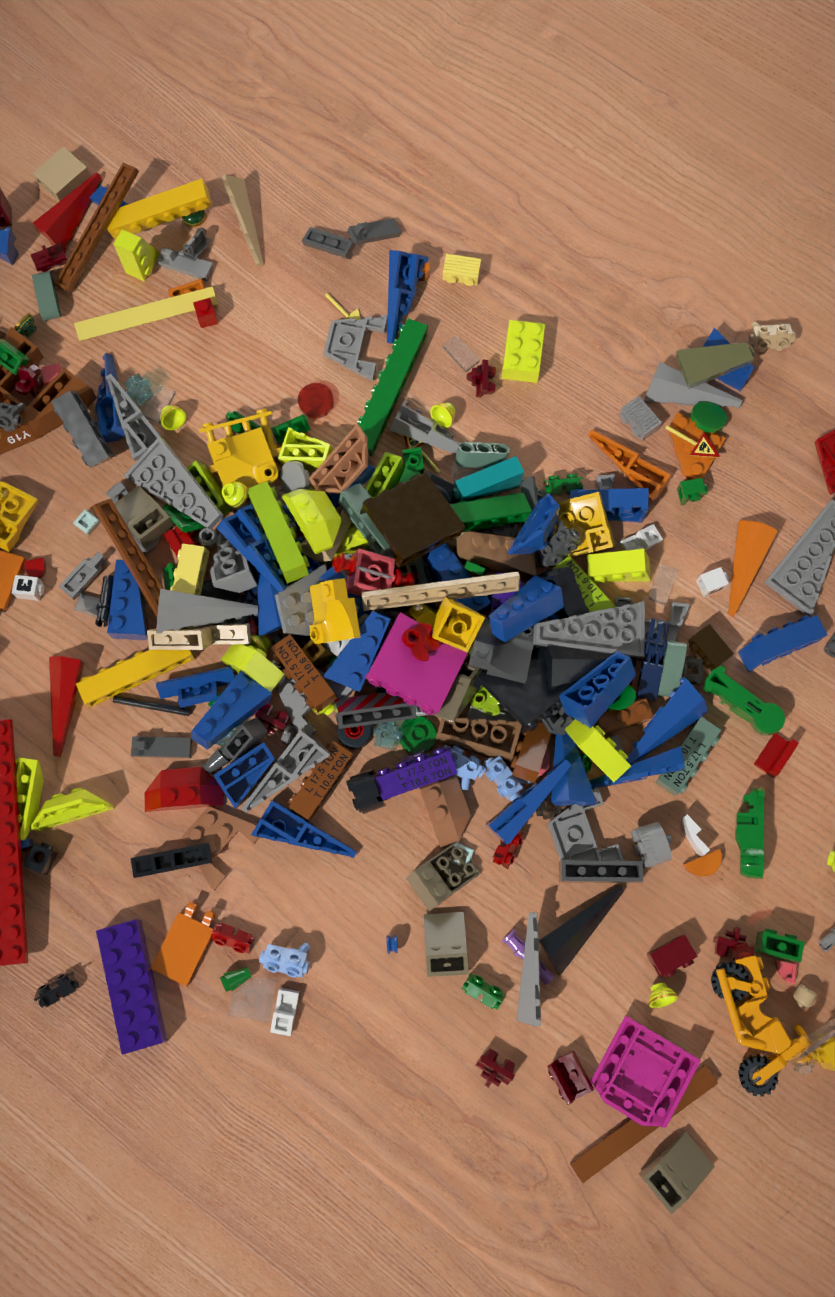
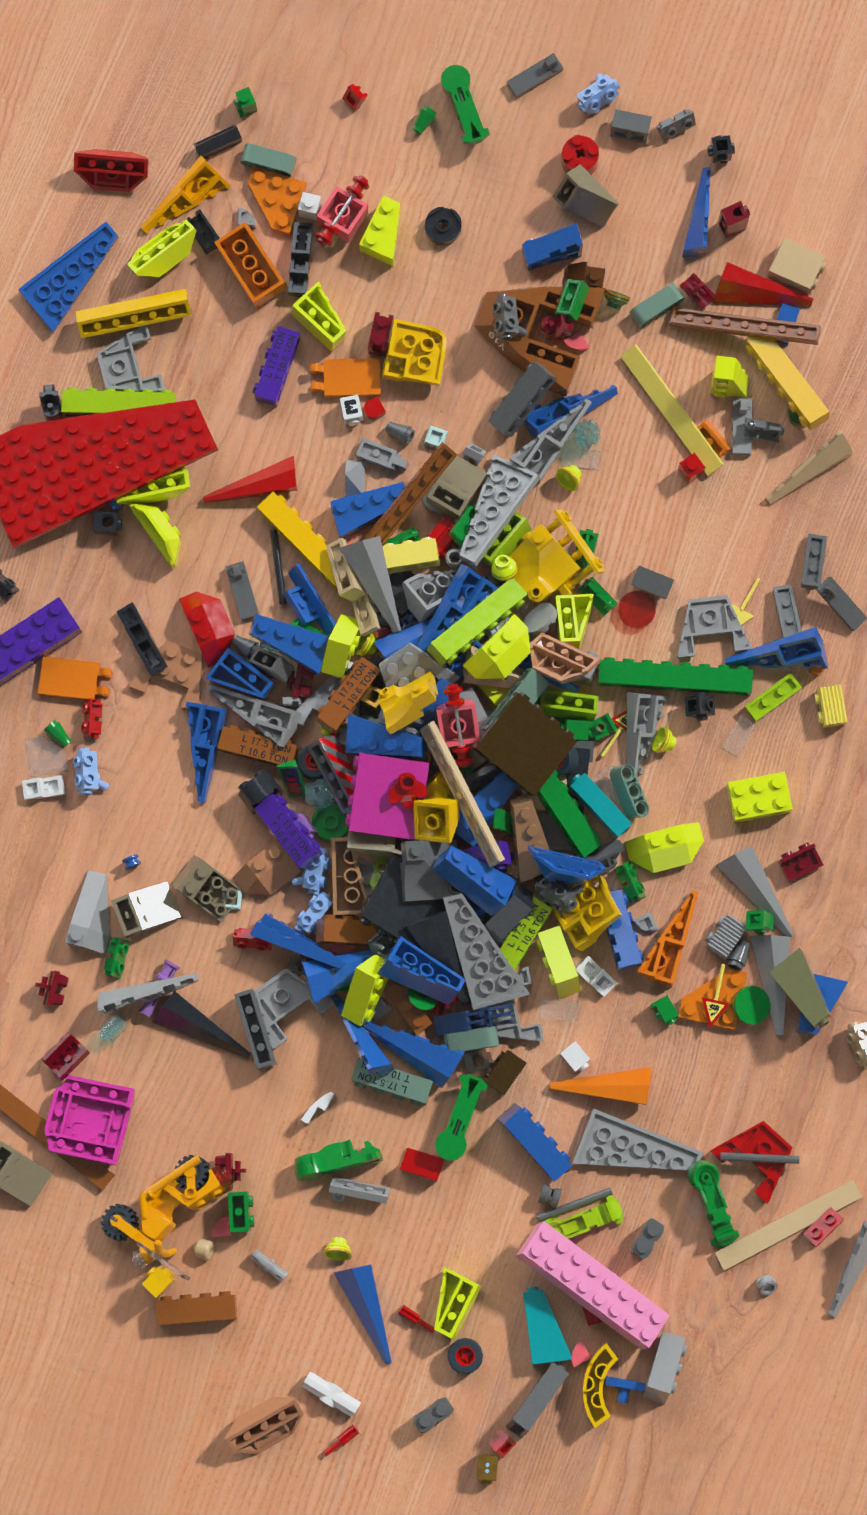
camera: 75 degrees right, 5 degrees up
black pin [95,575,114,627] -> none
dark red hips [466,359,496,398] -> none
light grey piece [630,822,672,868] -> none
dark red brick [646,934,698,978] -> none
neon yellow piece [648,983,678,1008] -> none
orange tile [683,849,722,877] -> none
none -> light grey wedge [65,870,110,954]
none -> clear light blue brick [99,1014,128,1043]
none -> slope [277,759,308,798]
none -> light grey hinge [329,1176,390,1204]
none -> dark grey cone [385,421,415,444]
none -> neon yellow wedge [624,822,704,873]
none -> dark grey hinge [631,566,674,599]
none -> black brick [684,692,715,721]
none -> light grey wedge [716,846,794,937]
none -> dark grey cone [727,940,750,971]
none -> lime plate [744,673,802,722]
none -> green brick [745,910,774,934]
none -> hinge [773,584,802,638]
none -> dark red bracket [778,842,824,883]

